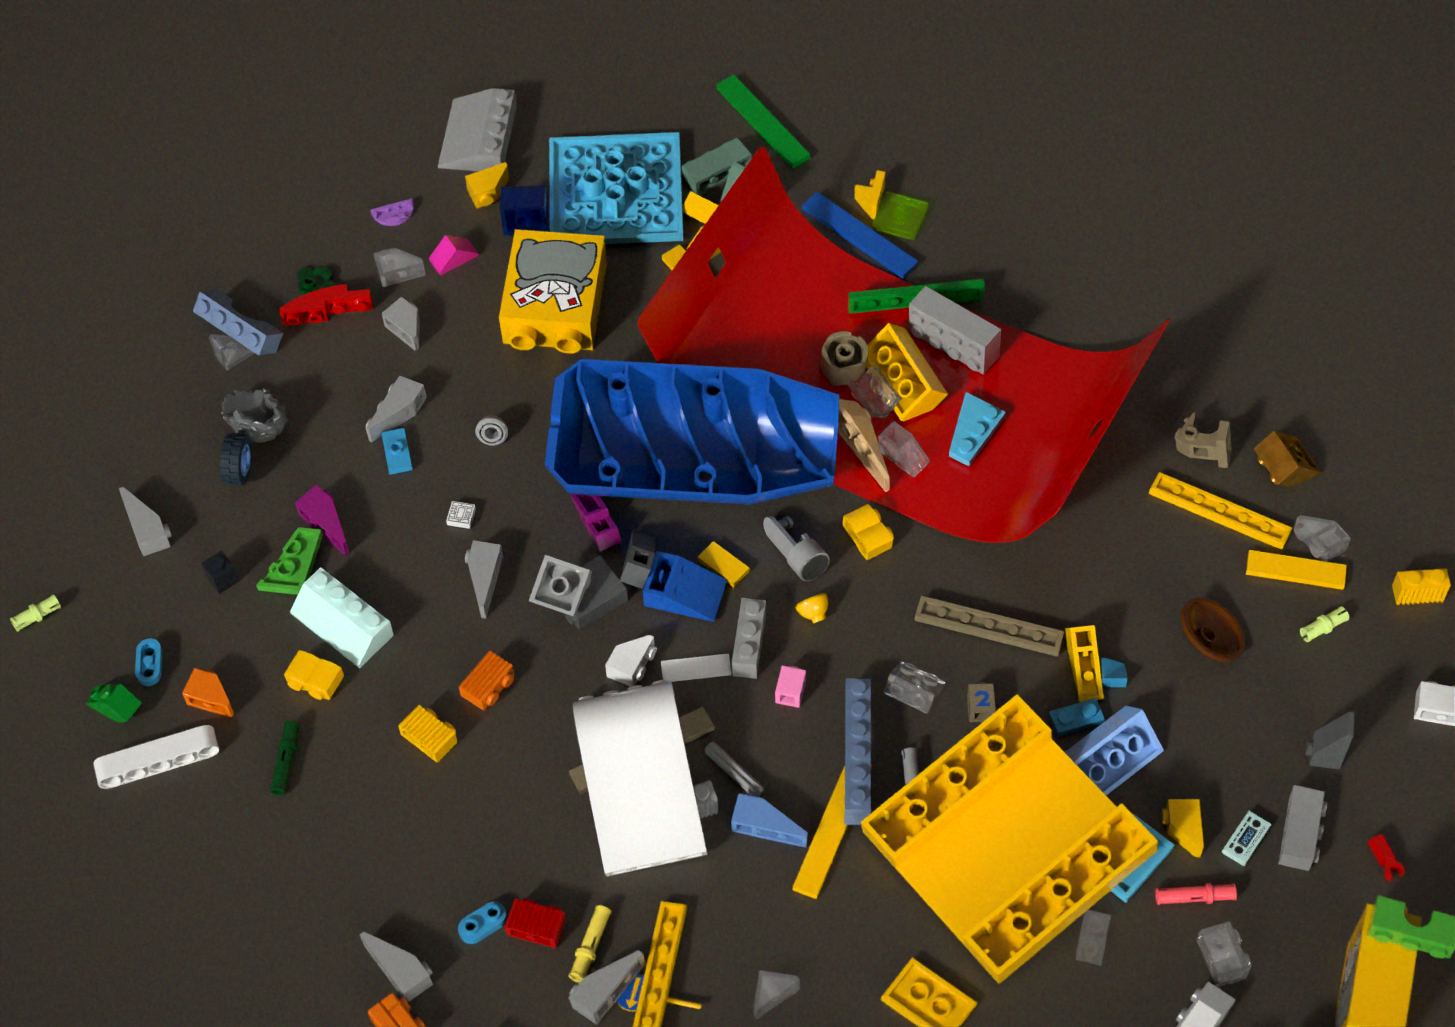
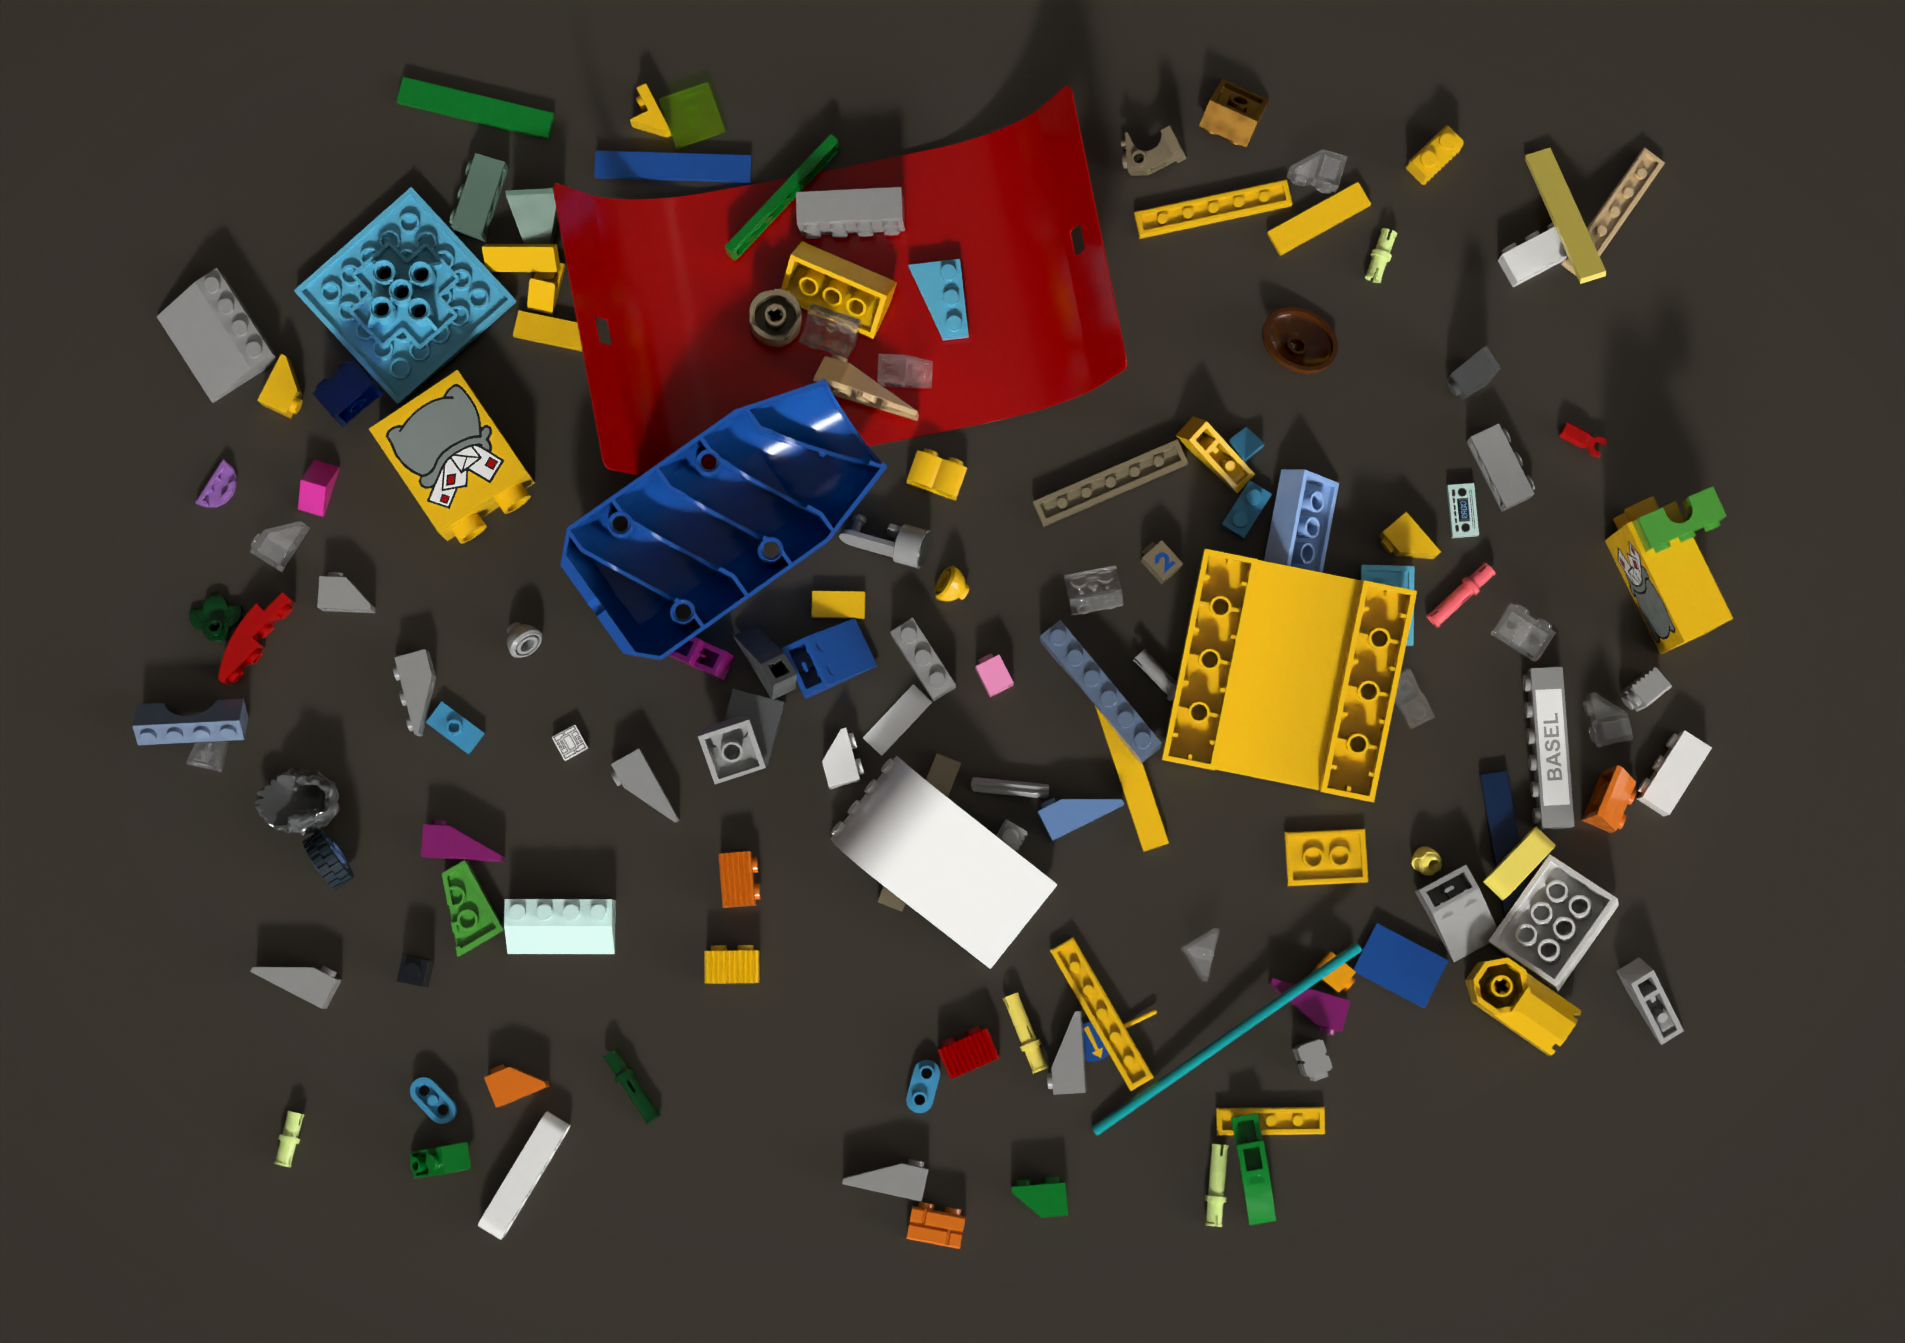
camera: 40 degrees left, 25 degrees up
yellow brick [284,650,344,700] -> none

